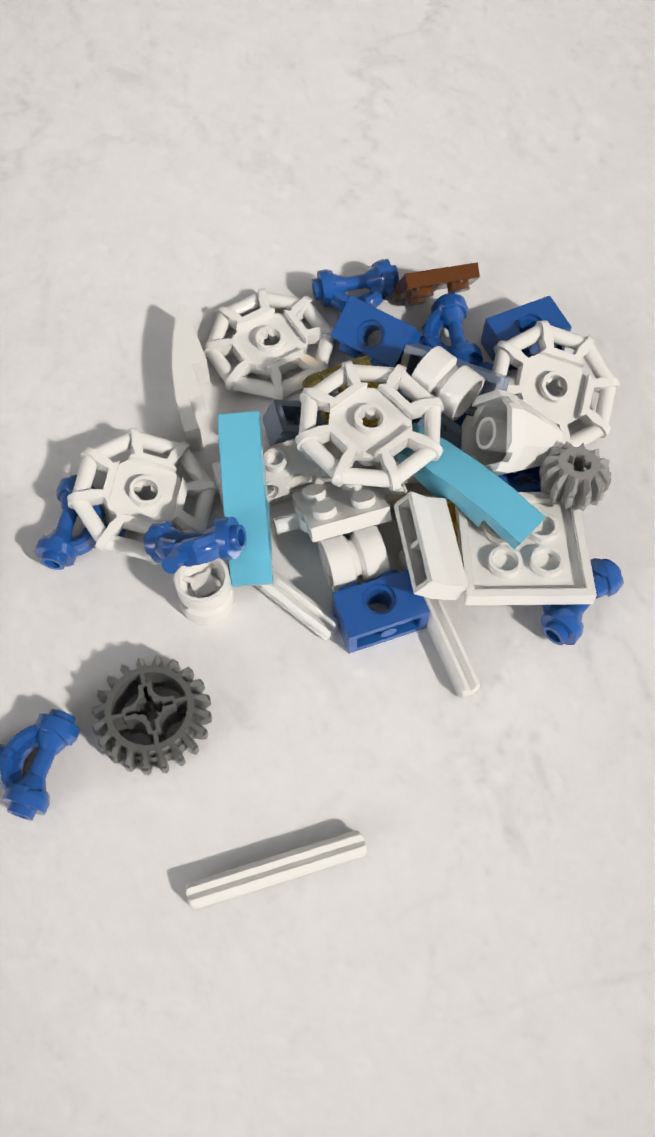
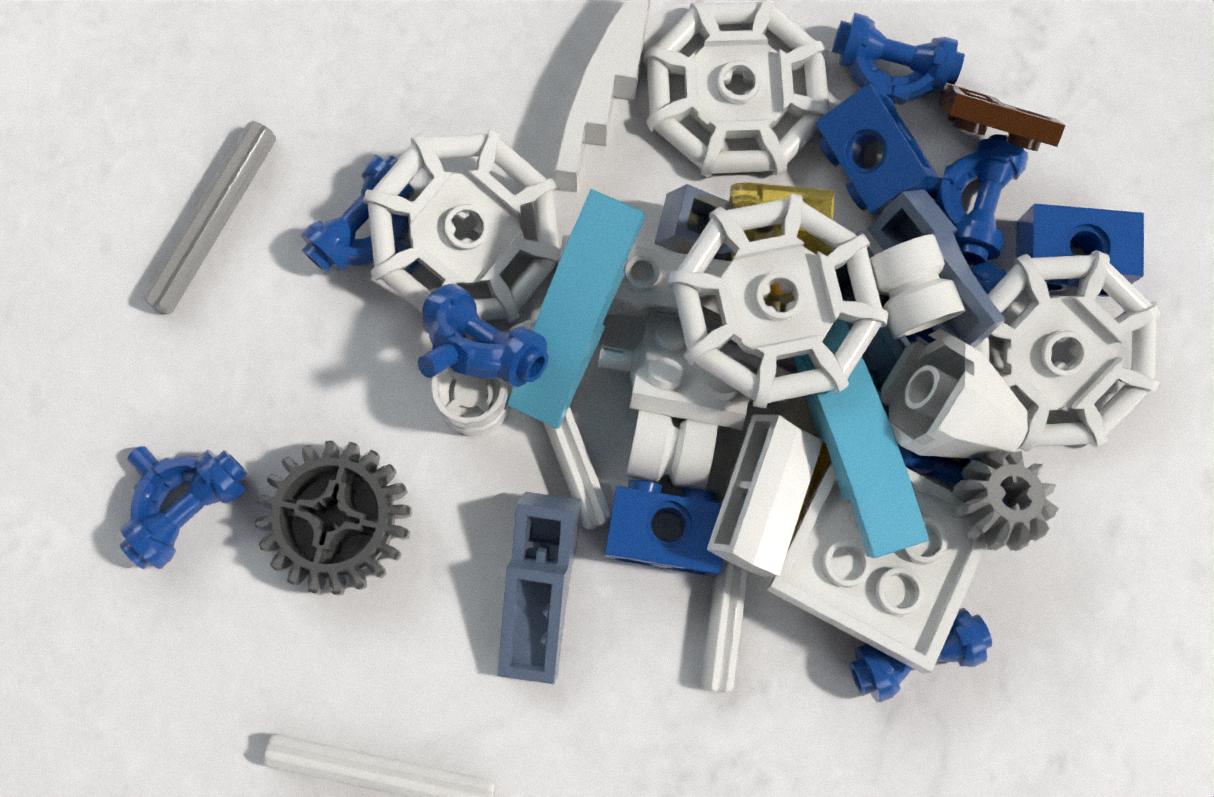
camera: 25 degrees right, 15 degrees up
none -> sand blue slope [497,492,581,684]

